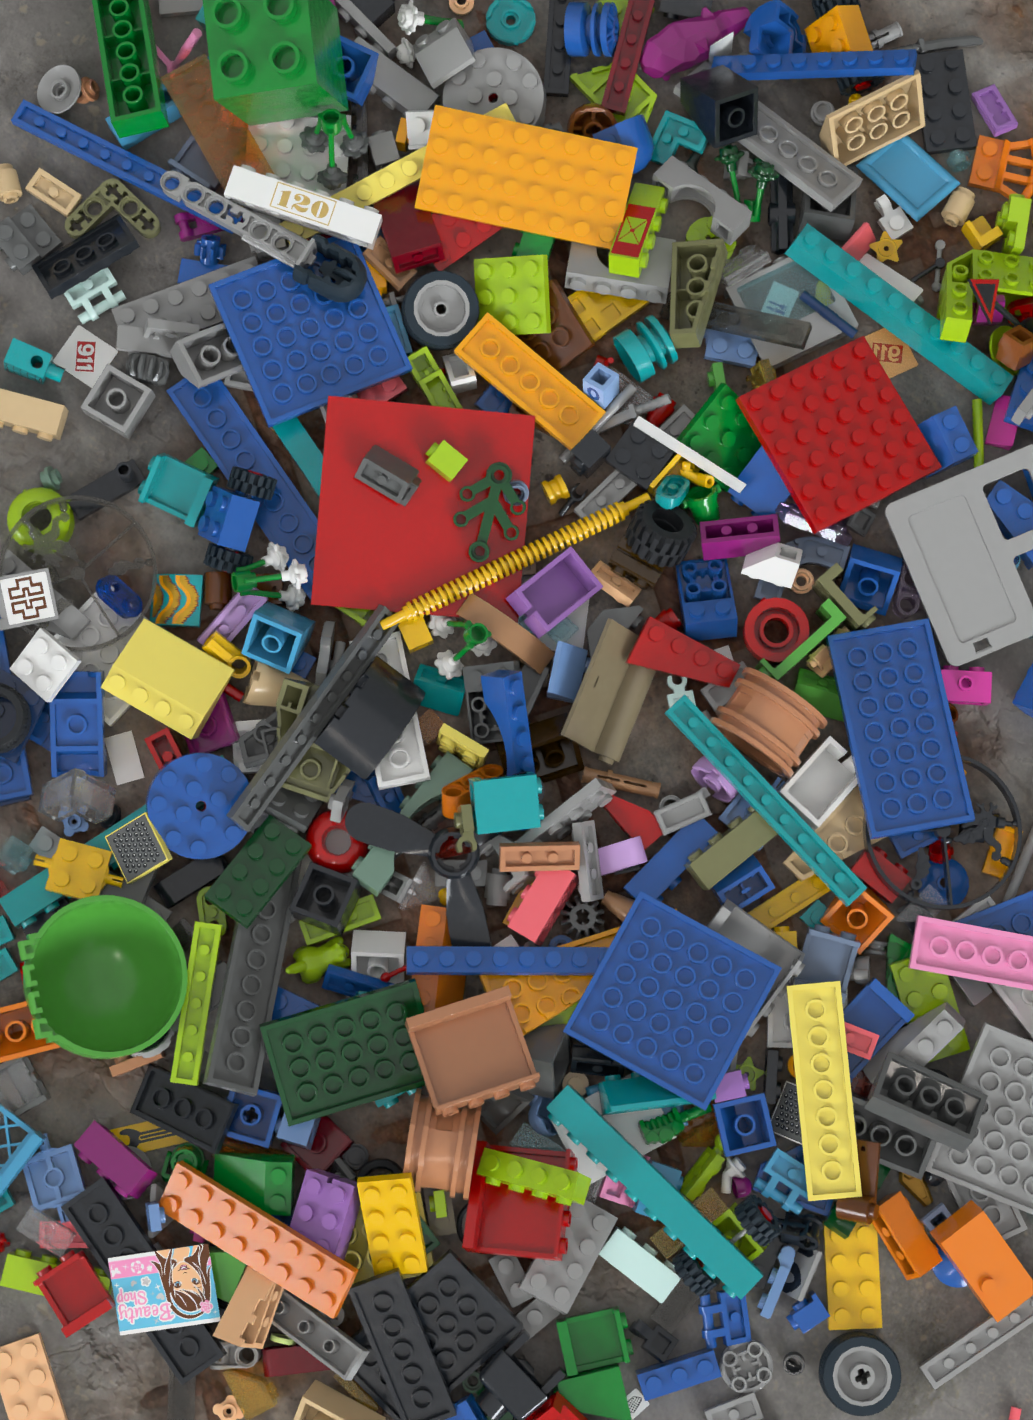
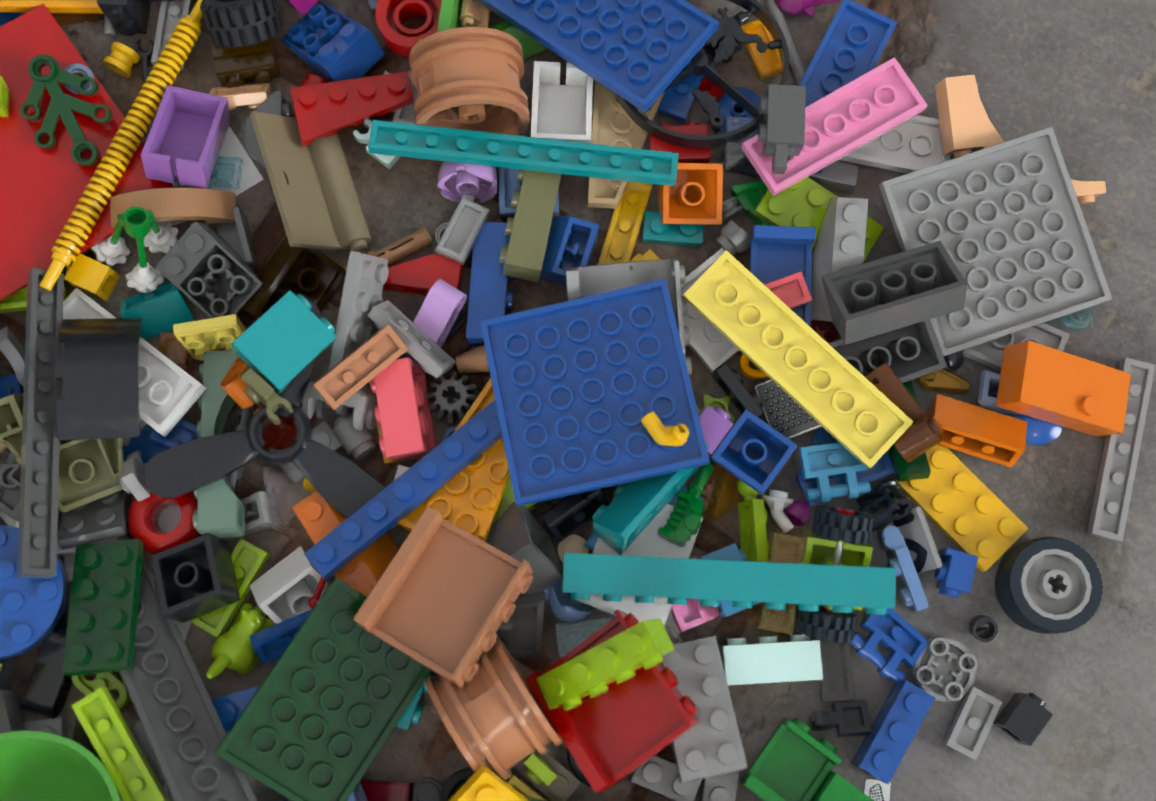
camera: 40 degrees left, 5 degrees down
blue arch [481,669,542,831] -> none
medium blue slope [547,641,591,703] -> none
sand blue panel [792,924,861,1004] -> none
none -> yellow arm [641,411,689,447]
none -> dark grey hinge [758,84,806,174]

